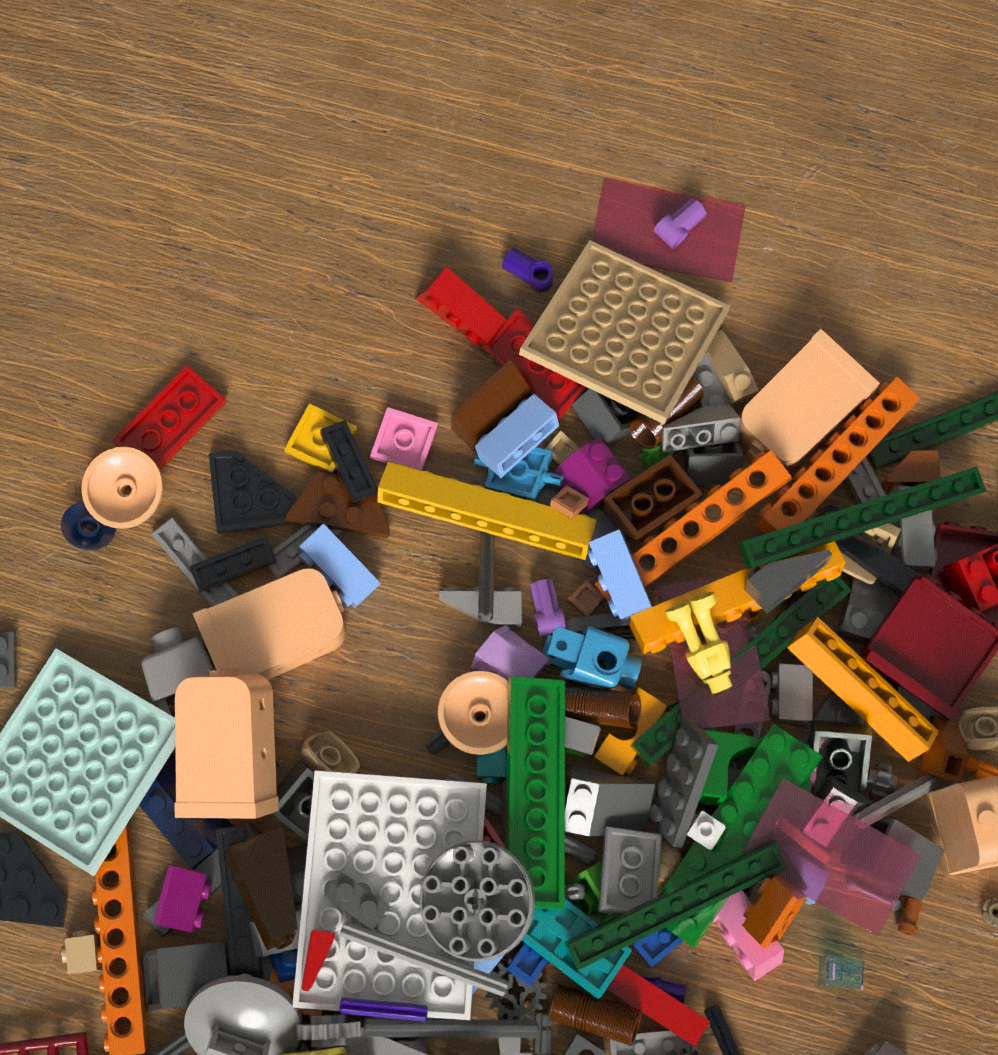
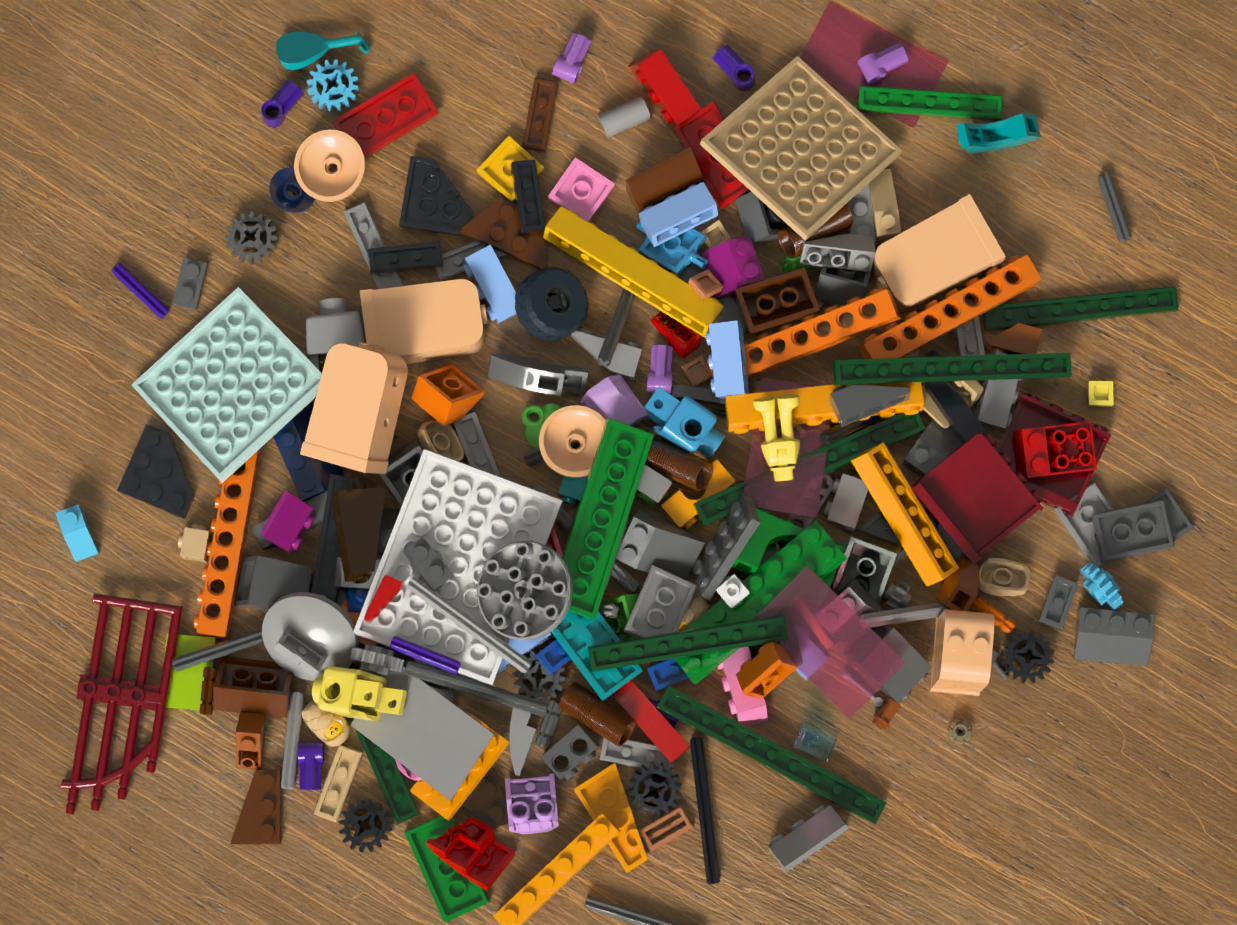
camera: 25 degrees right, 5 degrees up
none -> dark grey gear [225,211,278,265]
none -> dark purple piece [261,80,304,128]
none -> teal piece [276,31,370,70]
none -> medium azure gear [307,59,359,112]
none -> orange slope [411,364,485,426]
none -> light grey plate [454,412,501,477]
none -> dark grey slope [488,353,588,396]
none -> black wheel [515,266,588,341]
none -> reddish brown tile [522,78,558,152]
none -> bright green plate [522,403,561,449]
none -> medium lavender piece [552,33,591,84]
none -> light grey brick [597,96,651,138]
none -> red slope [651,311,702,359]
none -> dark green plate [657,686,887,825]
none -> green tile [858,86,1003,121]
none -> teal arch [956,113,1041,153]
none -> dark grey axle [1098,173,1132,243]

